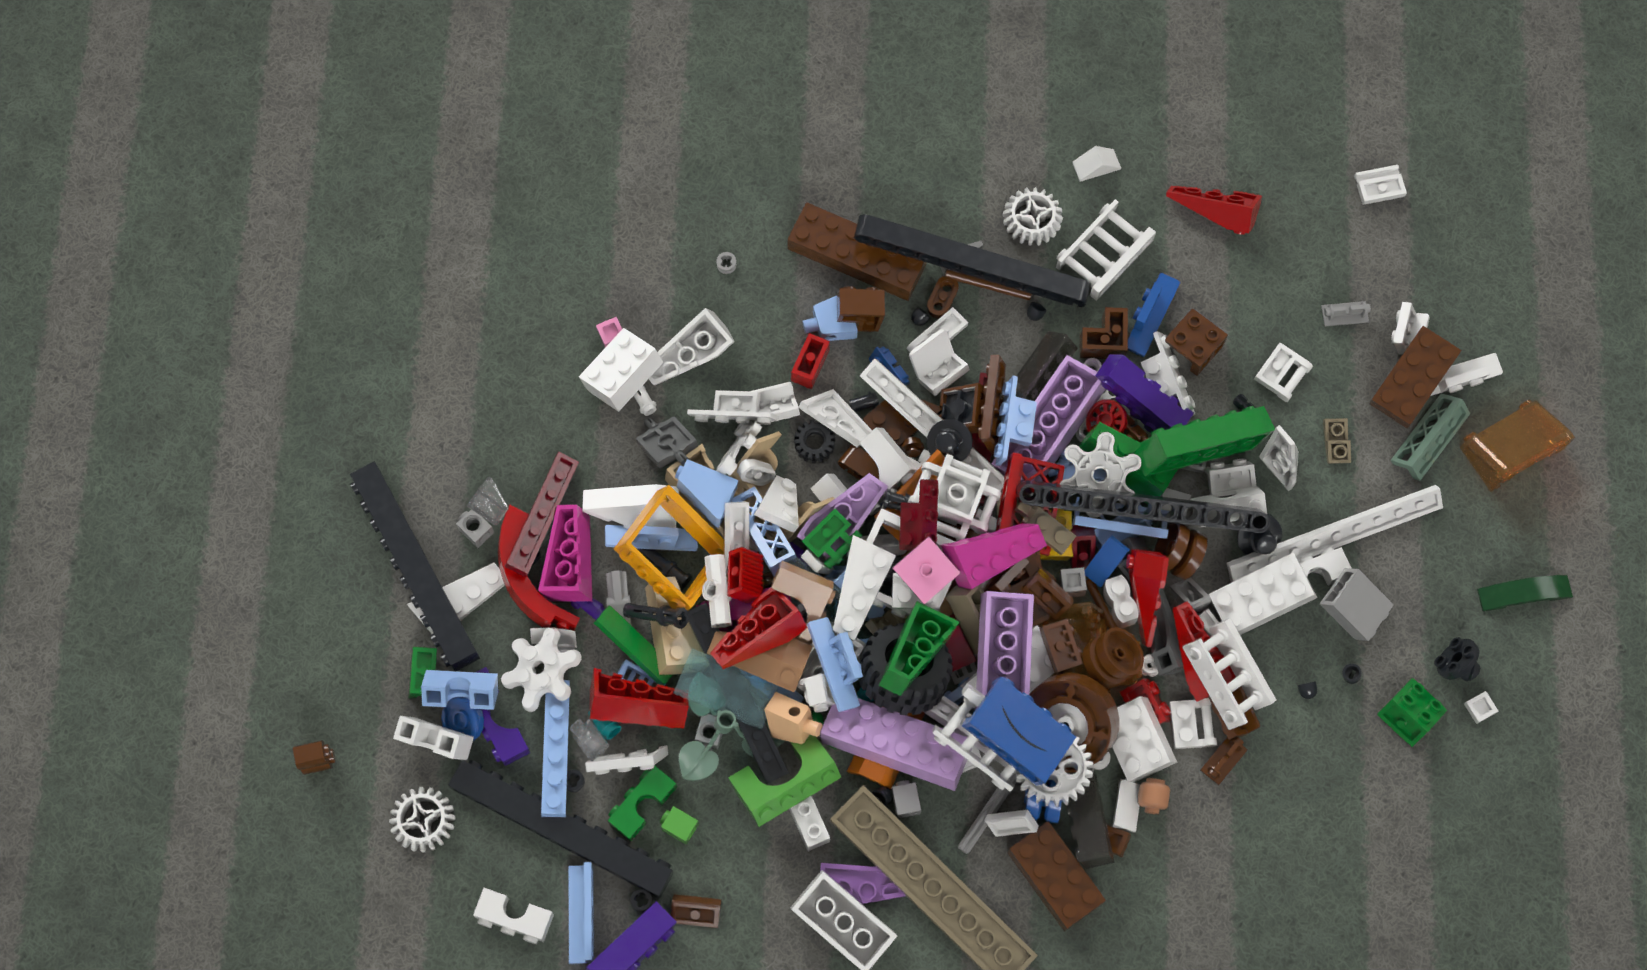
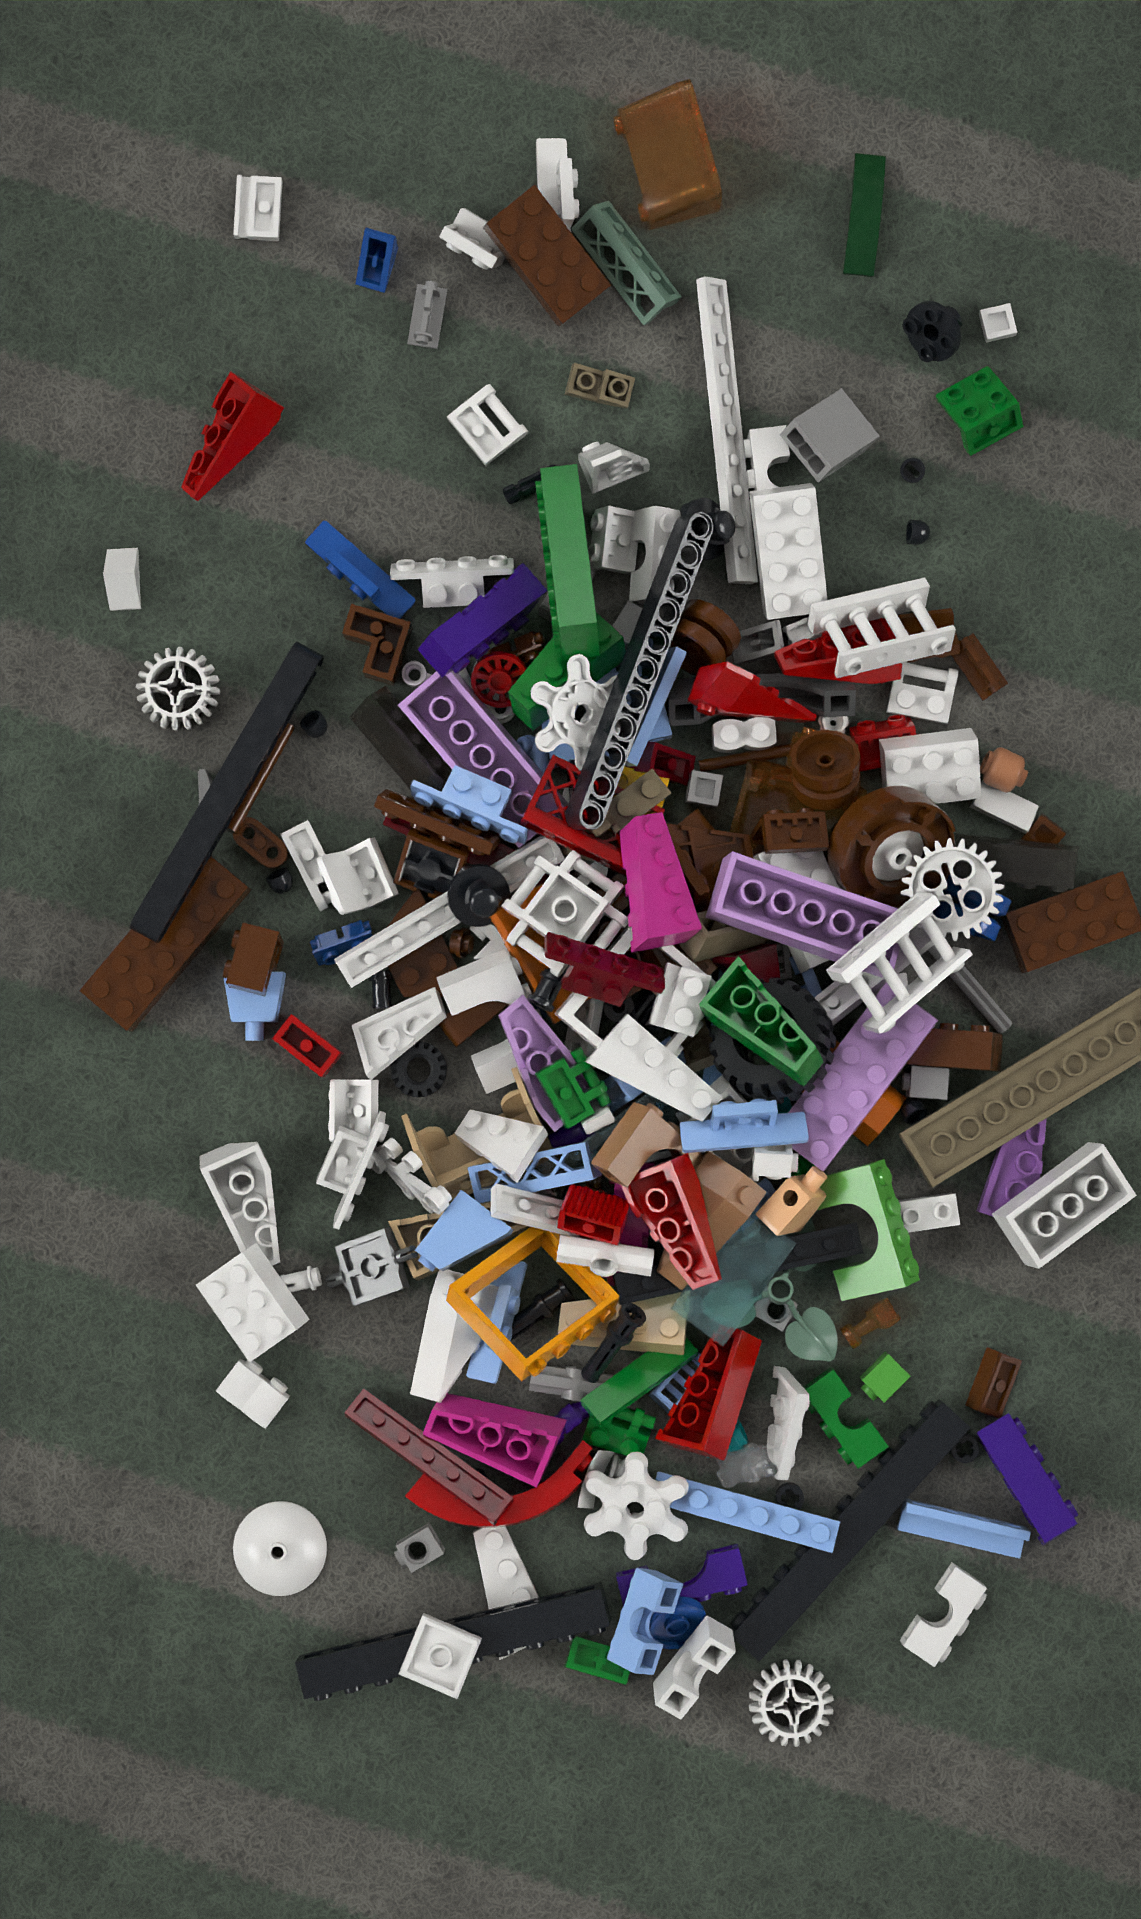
camera: 70 degrees left, 15 degrees up
reddish brown brick [293,740,336,775] -> none
clear slope [467,477,509,525] -> none
bright pink plate [596,317,622,348] -> none
light grey bush [716,252,737,274] -> none
white plate [737,459,776,486] -> none
bright pink plate [893,537,960,604] -> none
blue panel [961,677,1076,786] -> none
white tile [985,810,1039,837] -> none
reddish brown slope [1022,568,1074,621] -> none
white fence [1056,199,1156,301] -> none
blue slope [1084,535,1130,588] -> none
reddish brown bracket [1165,309,1228,376] -> none
none -> white brick [216,1358,290,1429]
none -> white dish [233,1501,327,1596]
none -> blue slope [355,228,398,293]
none -> white plate [399,1613,482,1699]
none -> green plate [581,1408,656,1456]
none -> clear orange leg [840,1297,901,1350]
none -> reddish brown wedge [905,1023,1003,1072]

